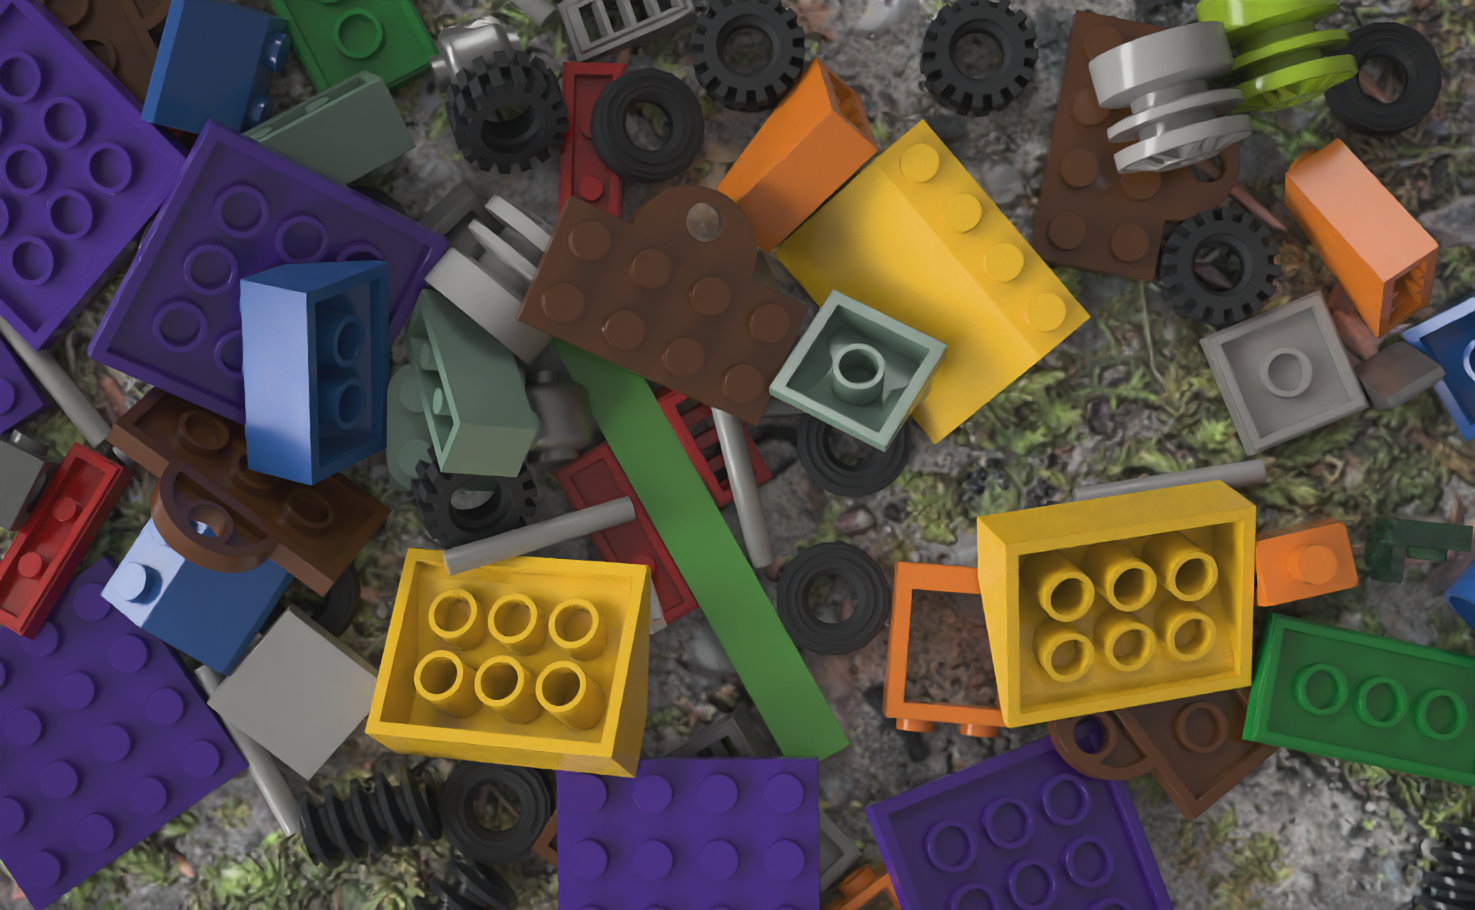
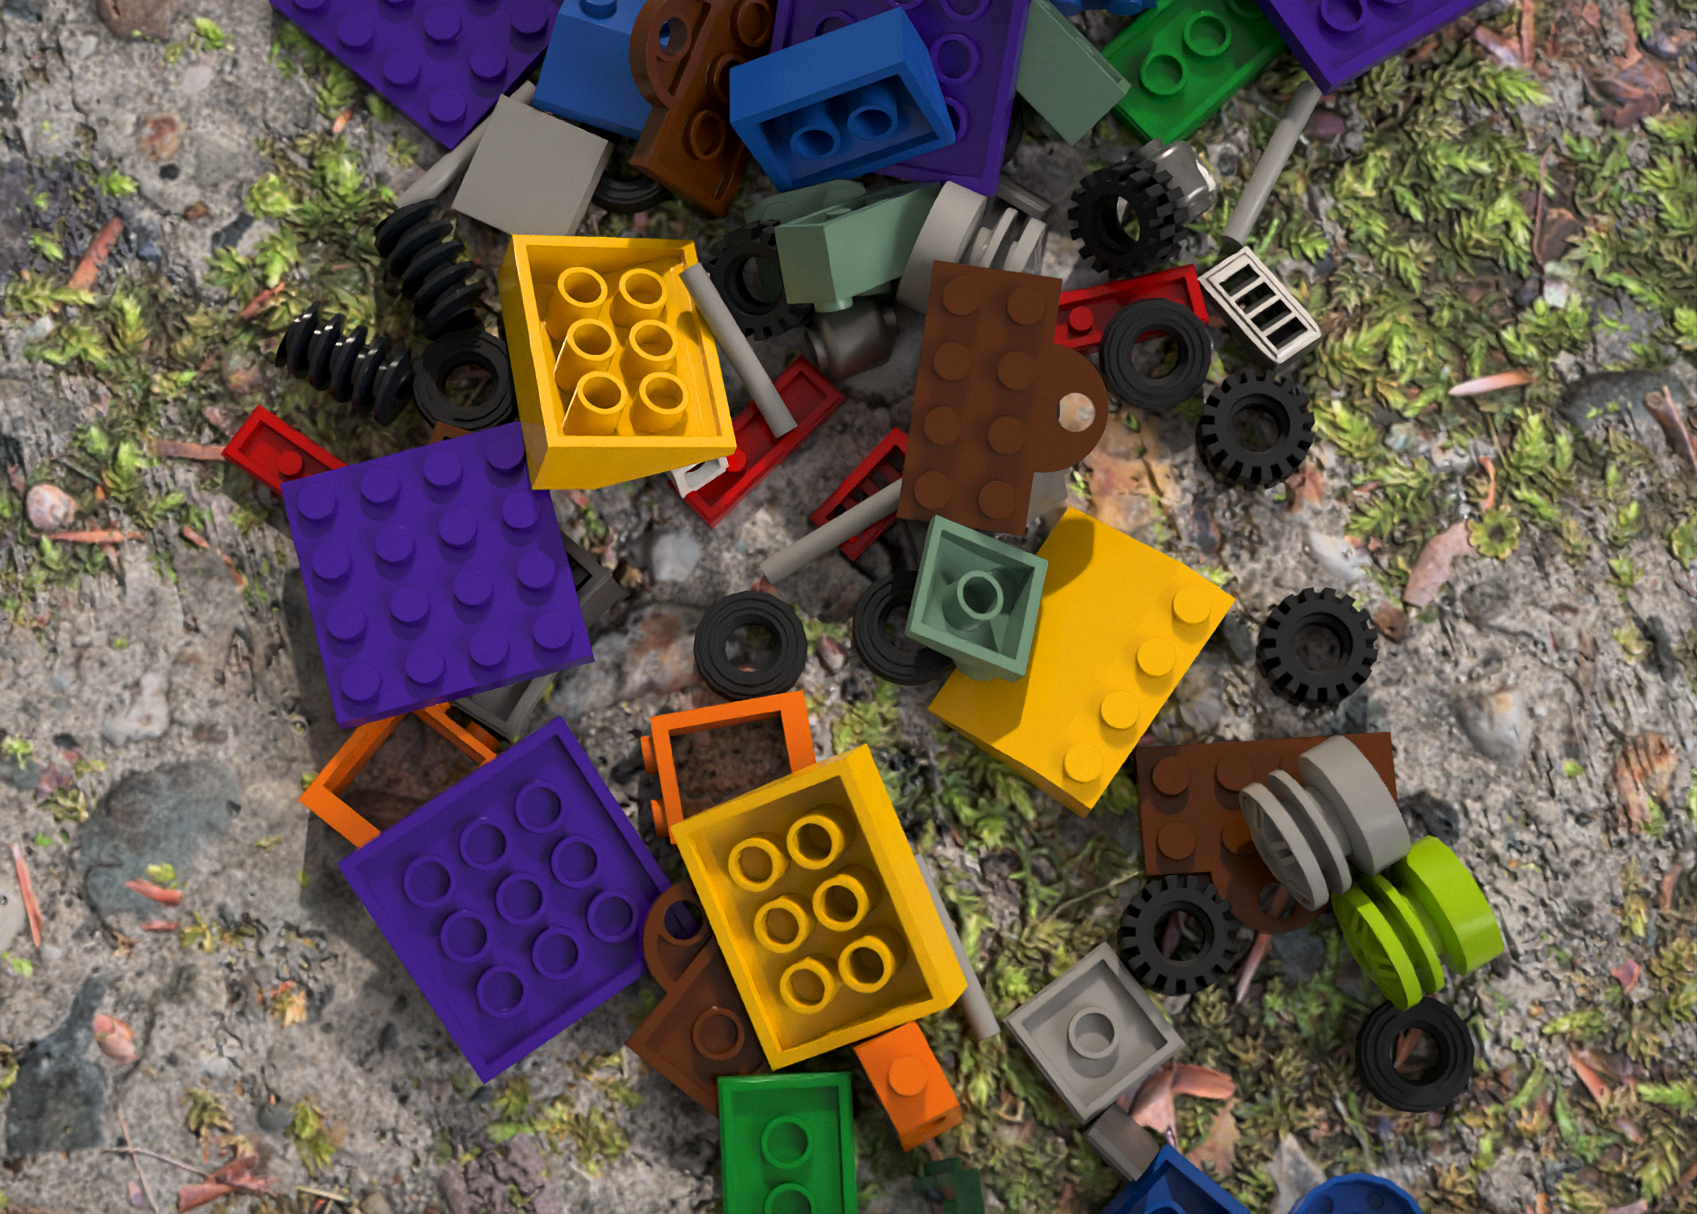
camera: 65 degrees right, 10 degrees down
bright green tile [551,337,851,762] -> none
orange slope [716,56,878,255] -> none
orange slope [1285,138,1439,338] -> none

